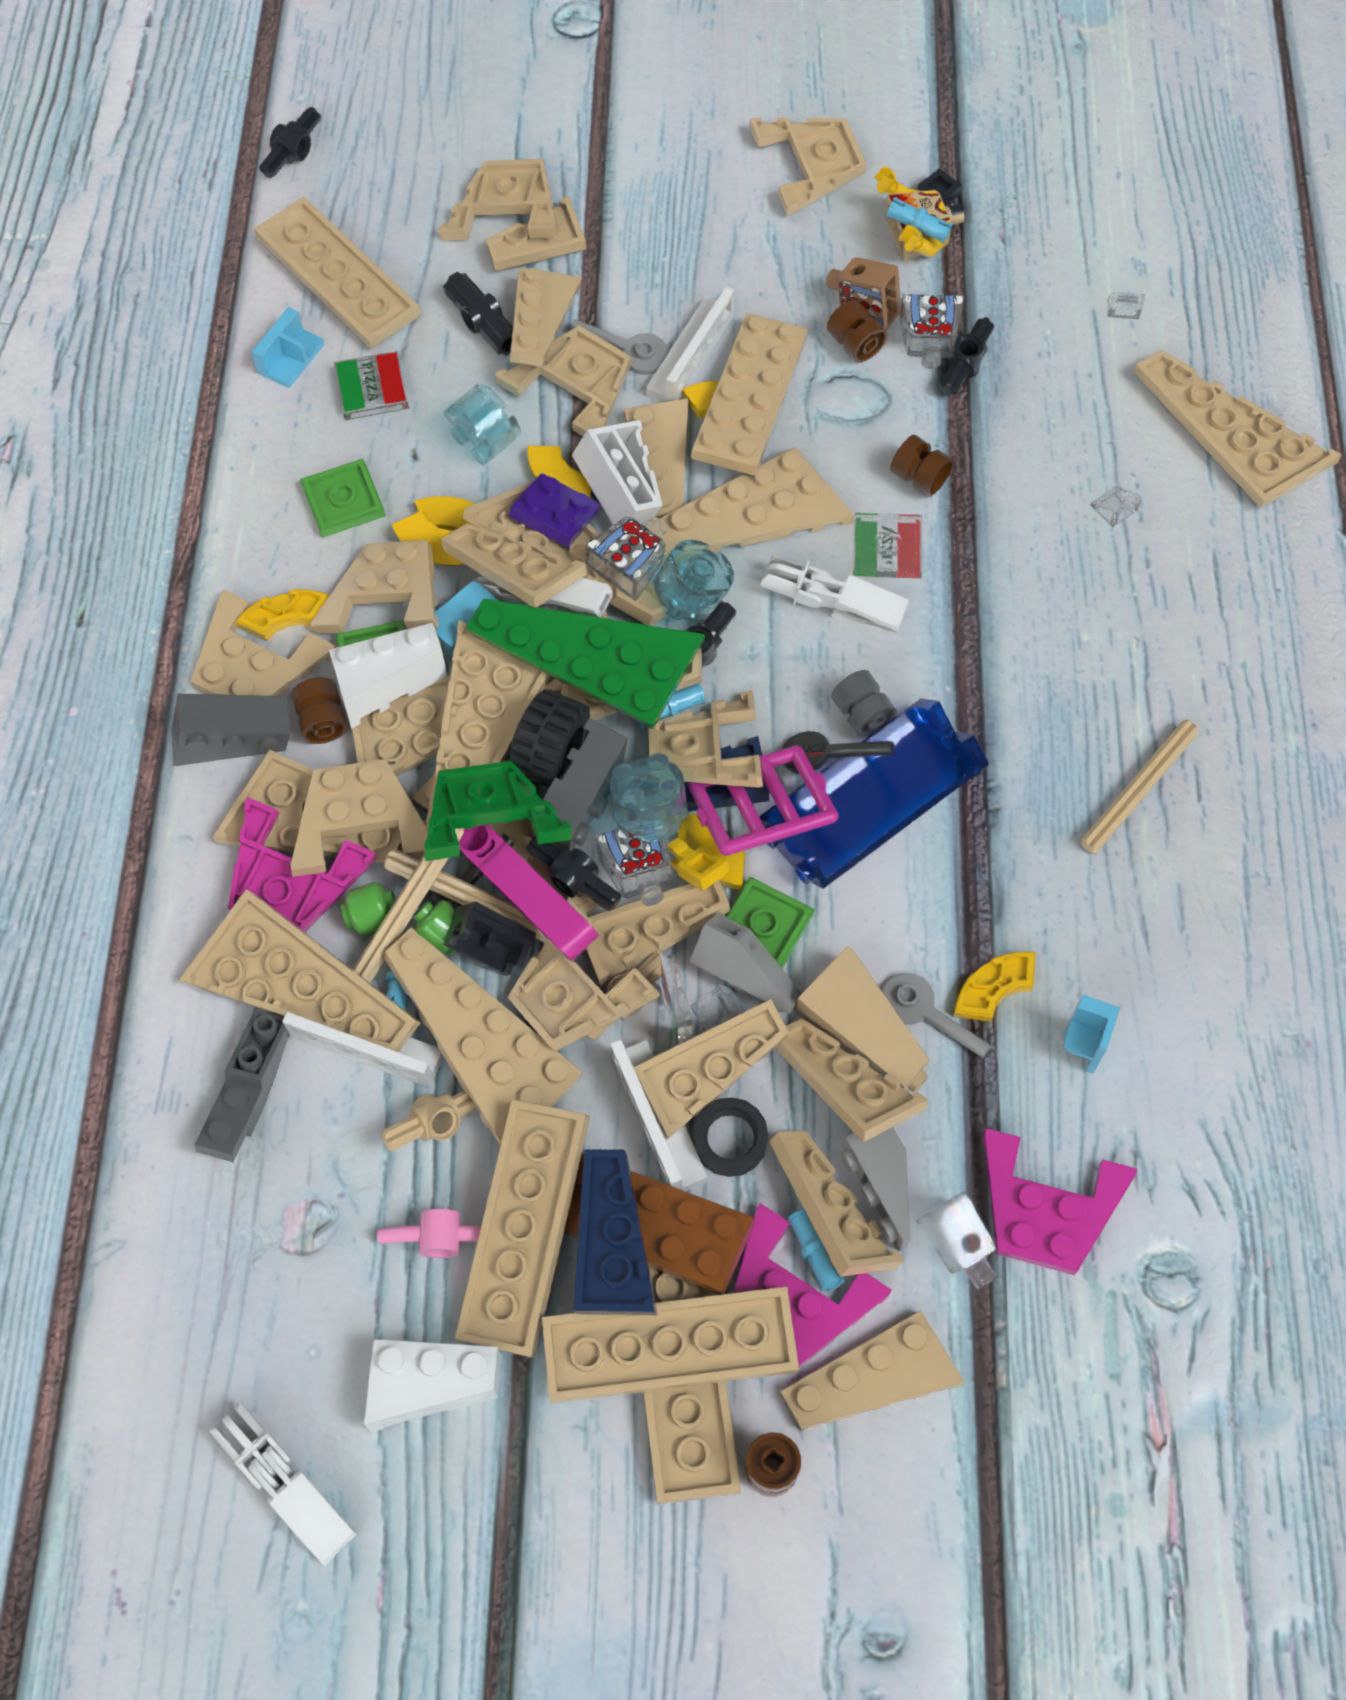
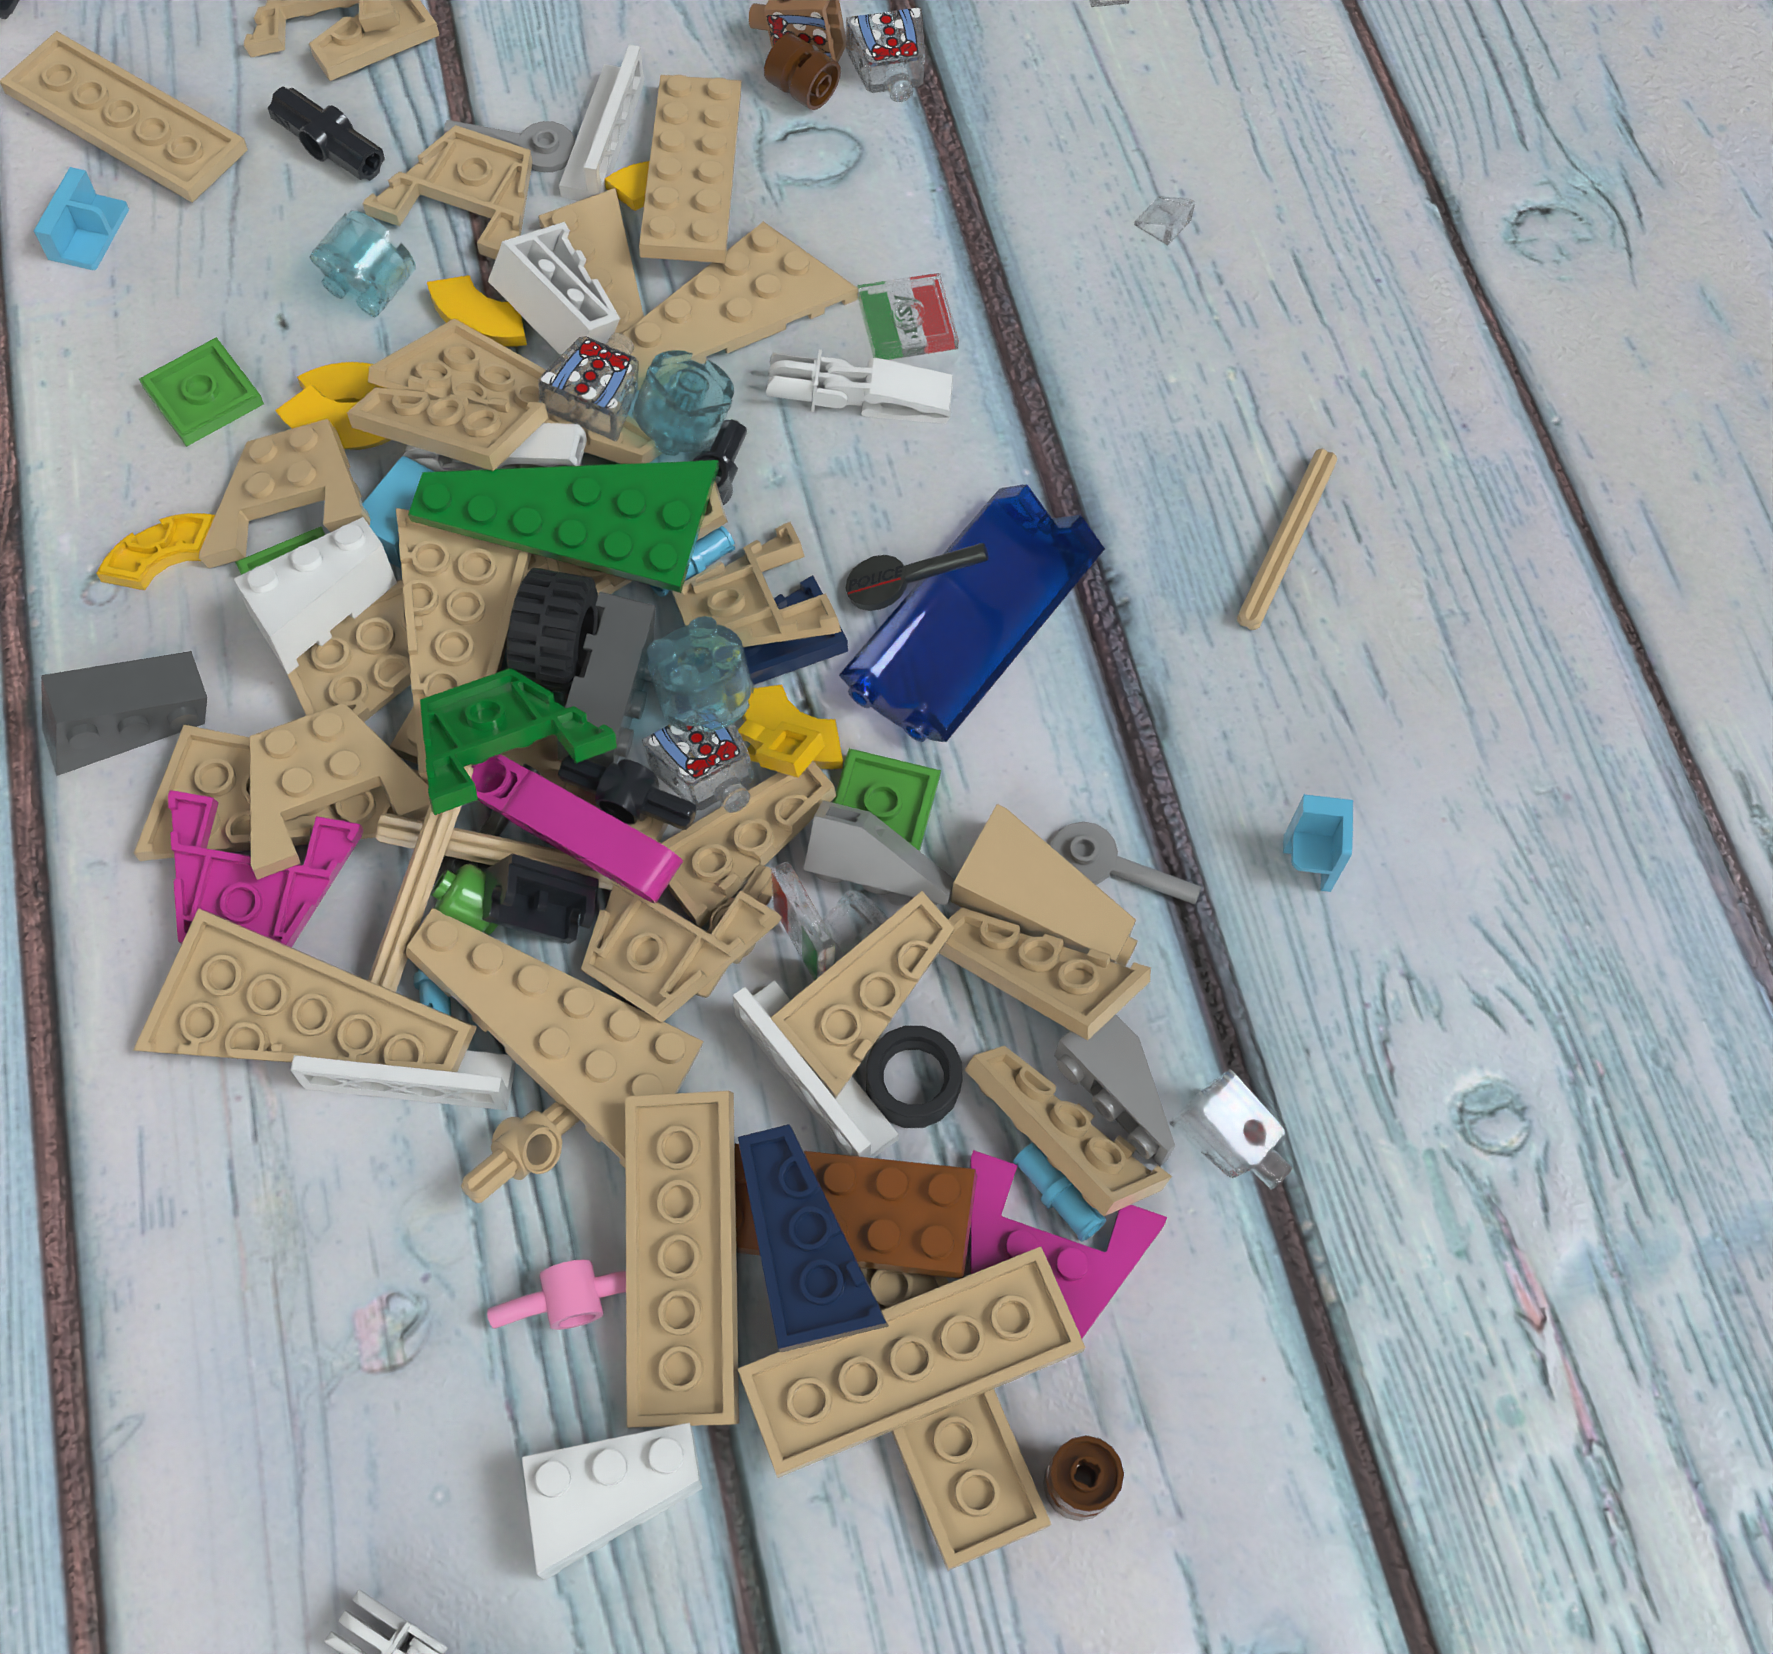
camera: 20 degrees left, 0 degrees up
tan wing [191,589,336,696] -> none
dark grey slope [194,1008,289,1162] -> none
reddish brown wheel [291,677,348,744] -> none
tile [334,350,409,421] -> none
bright green head [340,882,396,936] -> none
dark purple plate [509,473,601,548] -> none
tan wing [510,267,582,367] -> none
dark pink bar [687,745,839,856] -> none
tan wing [780,1311,965,1431] -> none
dark grey wheel [831,670,897,738] -> none
reddish brown wheel [890,435,954,497] -> none
black axle [940,317,994,396] -> none
yellow tile [953,951,1036,1022] -> none
dark pink wing [983,1128,1137,1276] -> none
tan wing [1134,350,1342,508] -> none

